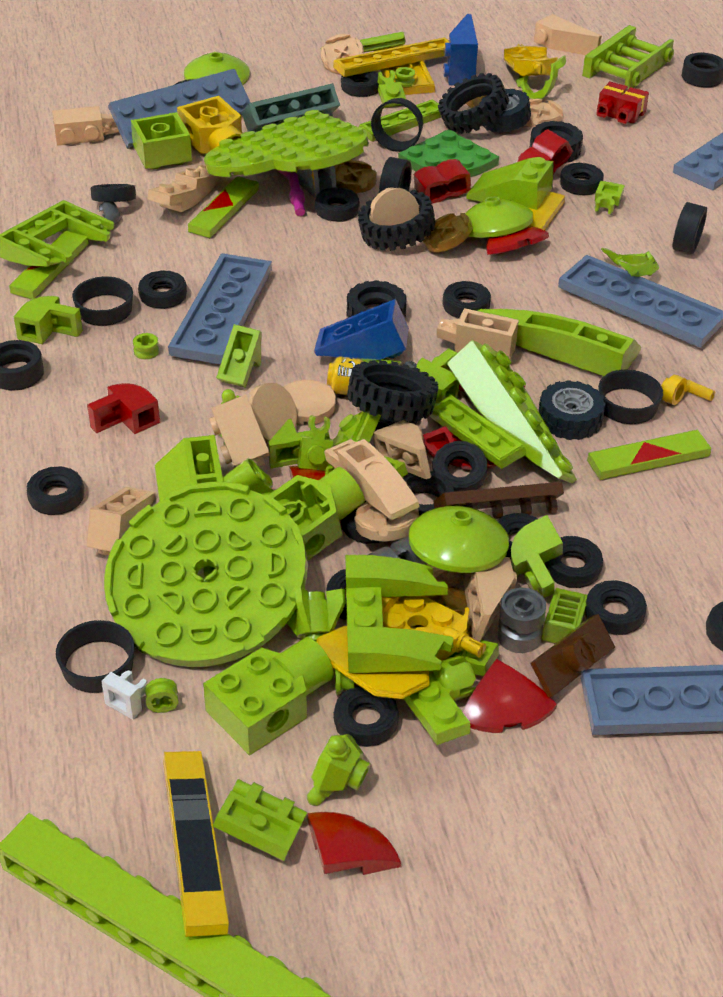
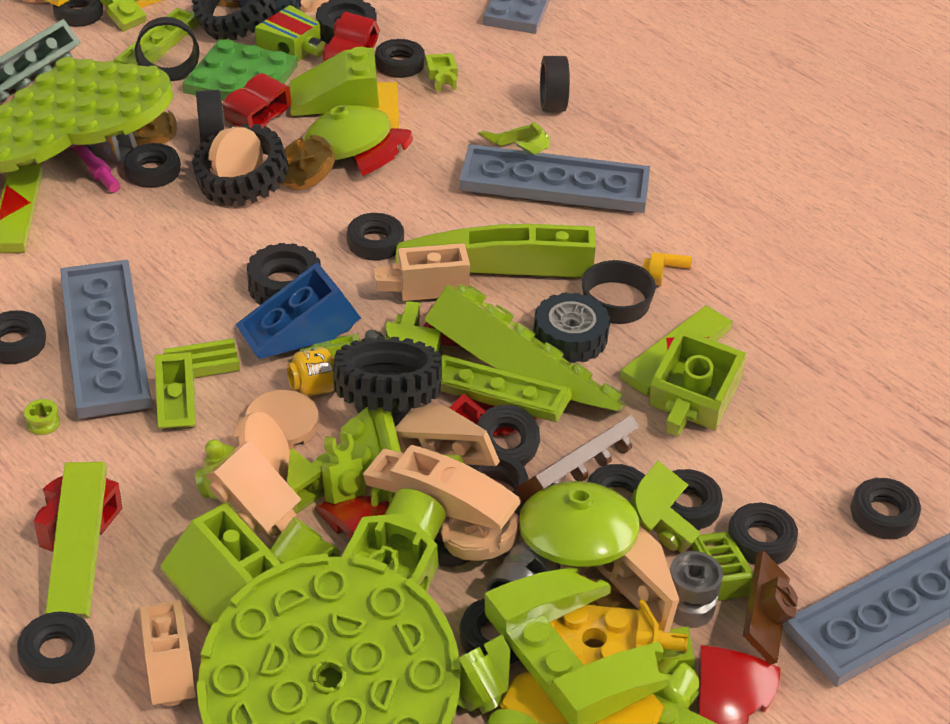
camera: 30 degrees left, 0 degrees up
none -> lime tile [45,461,107,618]
none -> lime tile [163,338,240,378]
none -> lime torso [255,5,326,62]
none -> lime hinge [649,328,746,437]

